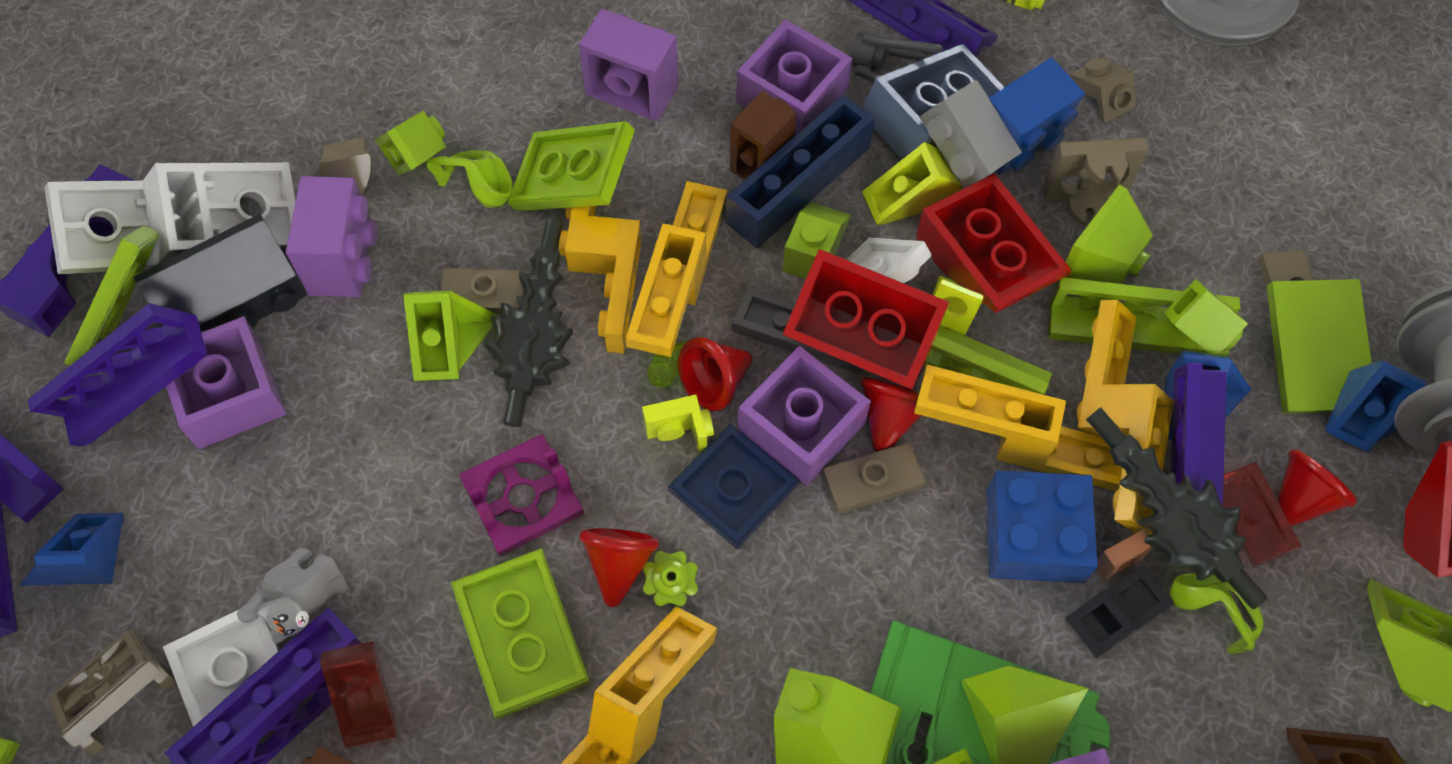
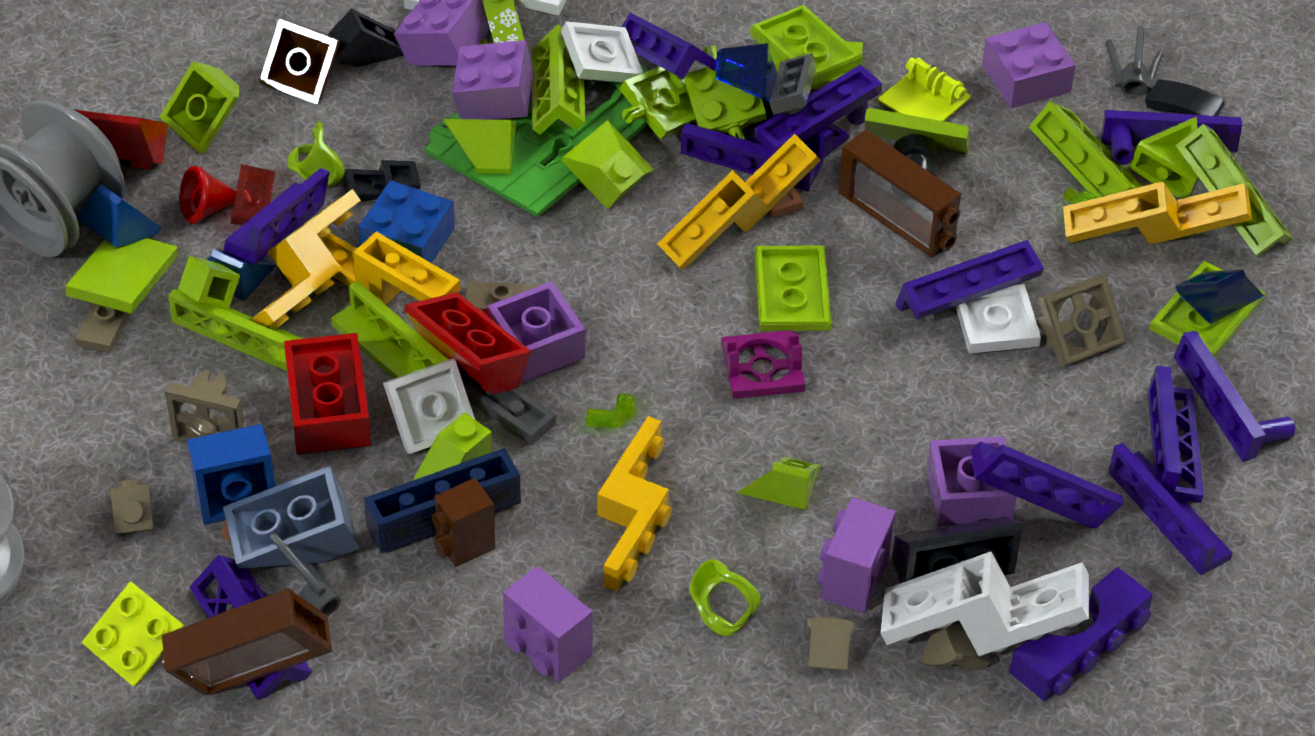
camera: 160 degrees left, 15 degrees down
blue slope [19,513,124,586] -> none
lime tile [64,225,160,366] -> none
light grey animal [237,547,348,643] -> none
clear red plate [320,641,397,748] -> none
lime slope [374,110,447,175] -> none
dark tan plate [440,268,530,314] -> none
pearl dark grey piece [483,218,573,427] -> none
lime tile [507,121,635,211] -> none
red hat [579,528,660,607] -> none
yellow bracket [625,181,728,357] -> none
neon yellow bracket [642,394,714,453] -> none
lime plant [643,551,698,607] -> none
dark blue tile [668,423,799,549] -> none
red hat [678,337,753,411] -> none
medium lavender brick [736,19,853,136] -> none
neon yellow slope [862,142,964,226] -> none
light grey brick [919,79,1022,188] -> none
neon yellow bracket [932,275,984,335] -> none
lime slope [1054,184,1153,287] -> none
pearl dark grey piece [1086,407,1268,609] -> none
nougat tile [1096,530,1153,581] -> none

